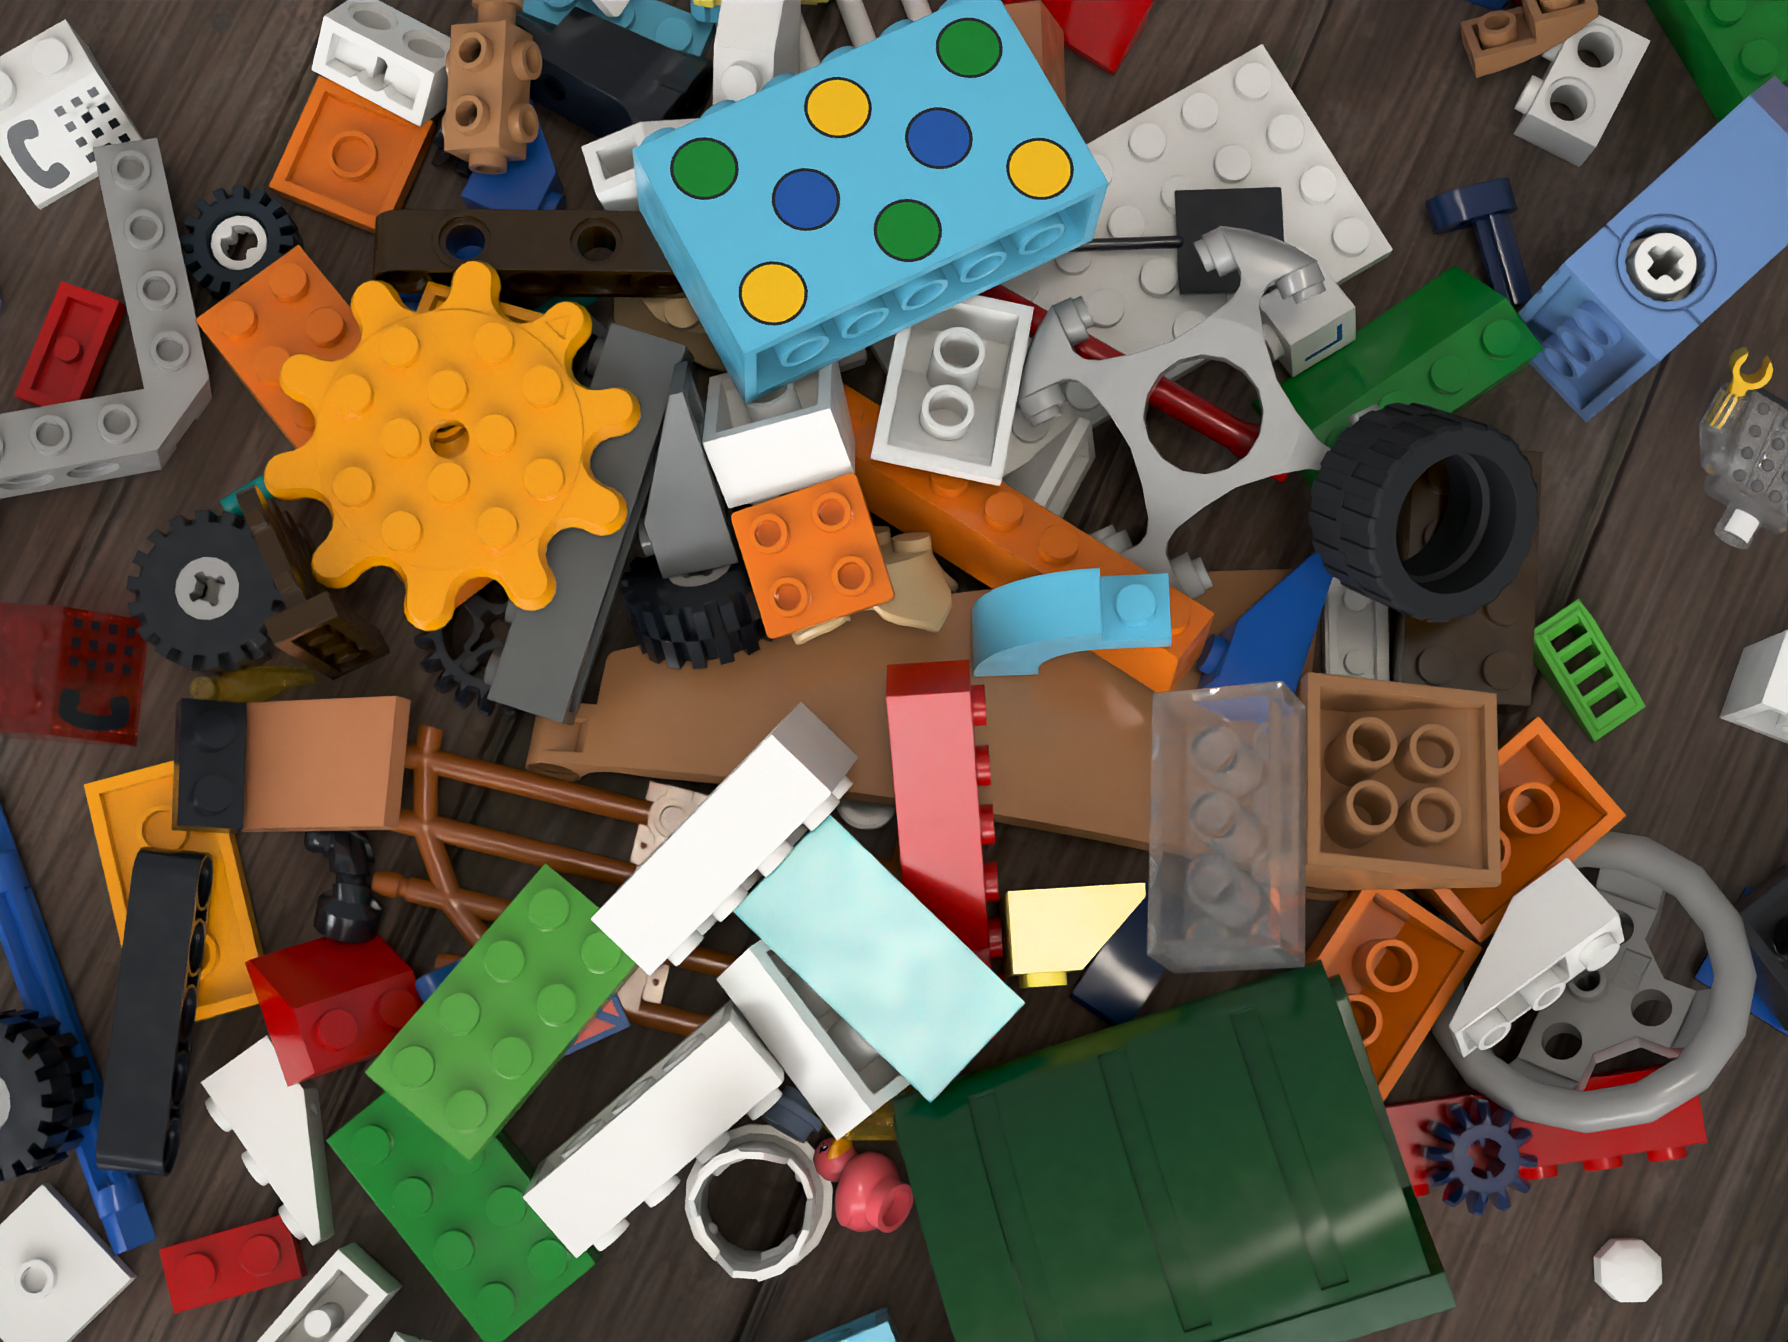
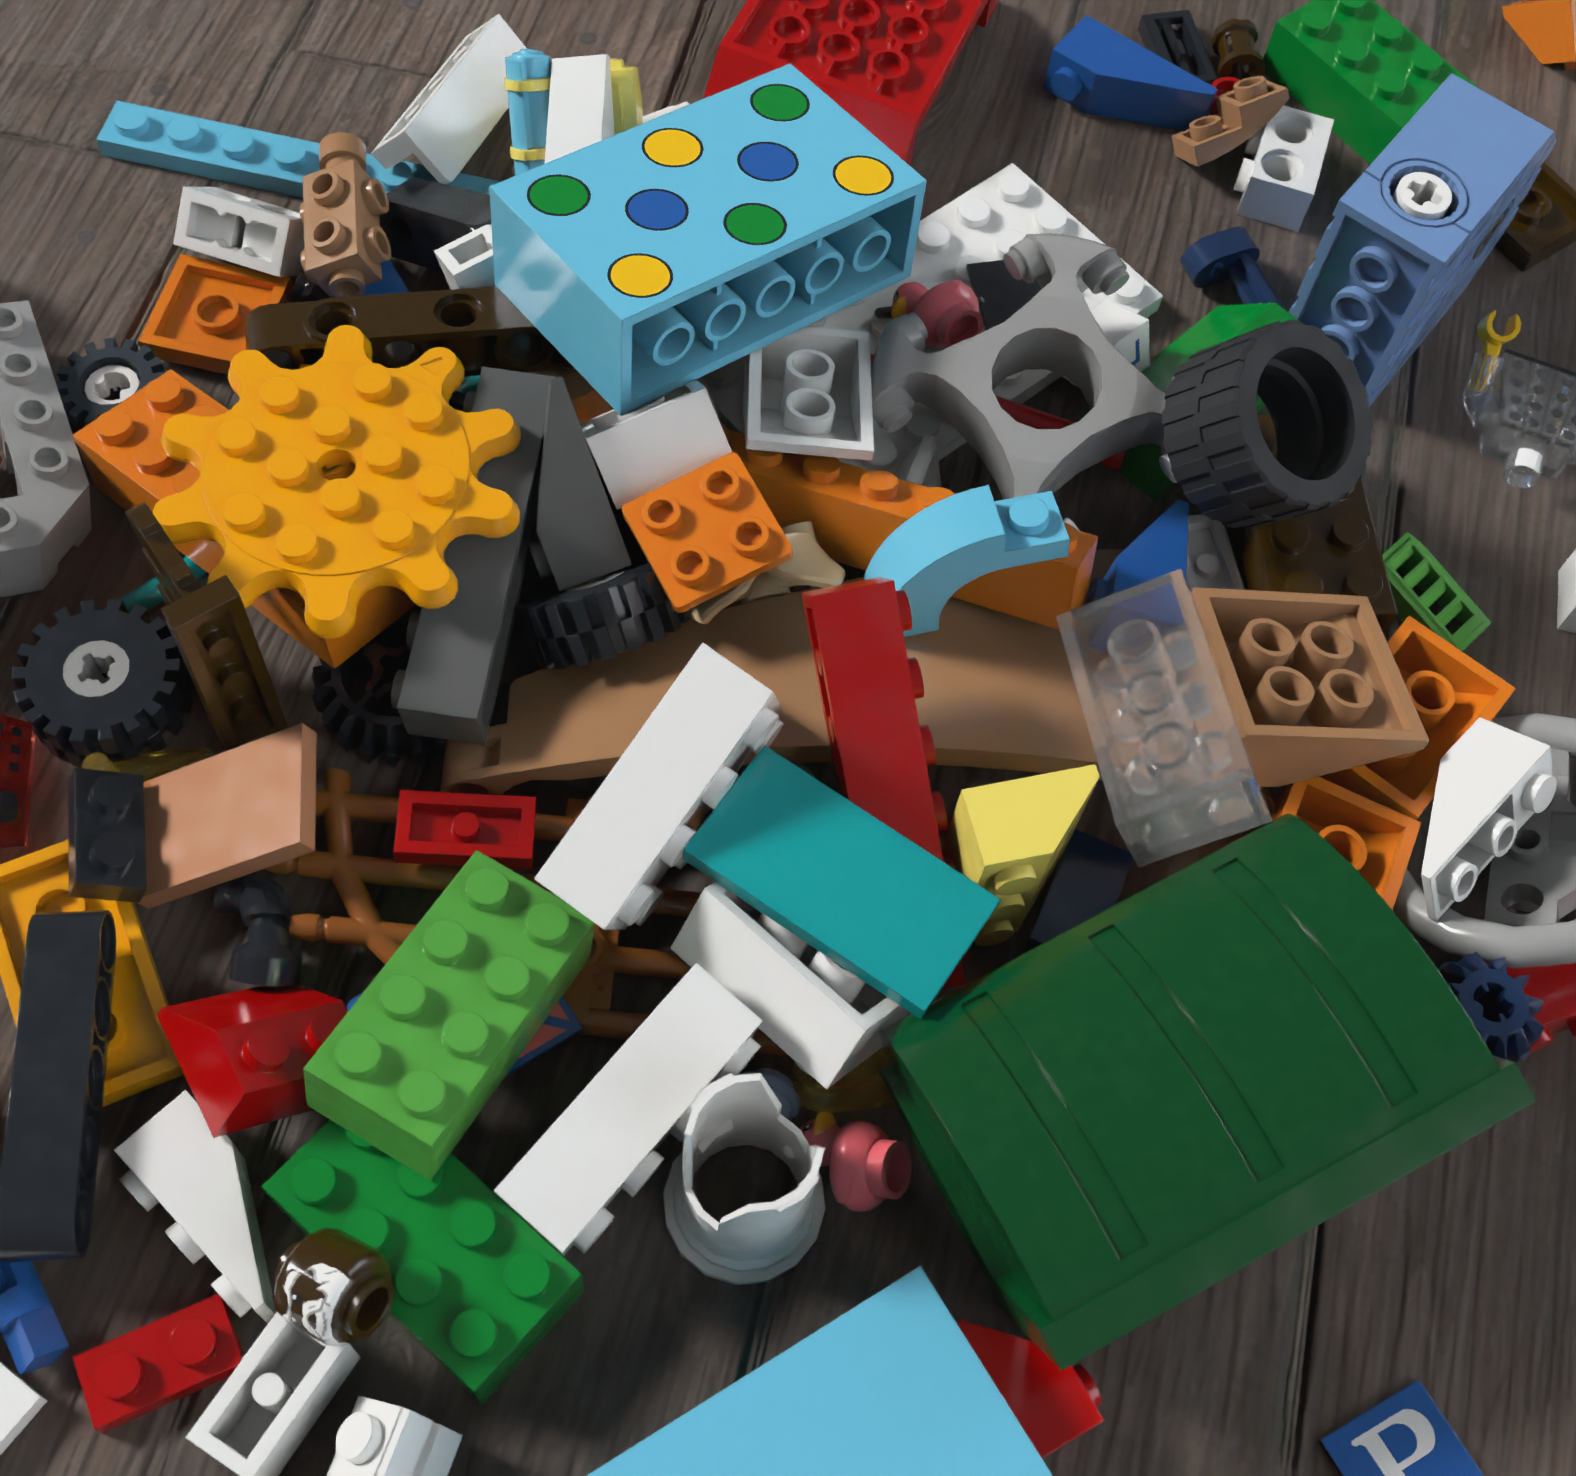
camera: 15 degrees left, 20 degrees down
none -> dark brown head [274,1228,394,1346]
none -> red plate [394,790,536,869]
none -> coral animal [891,280,983,348]

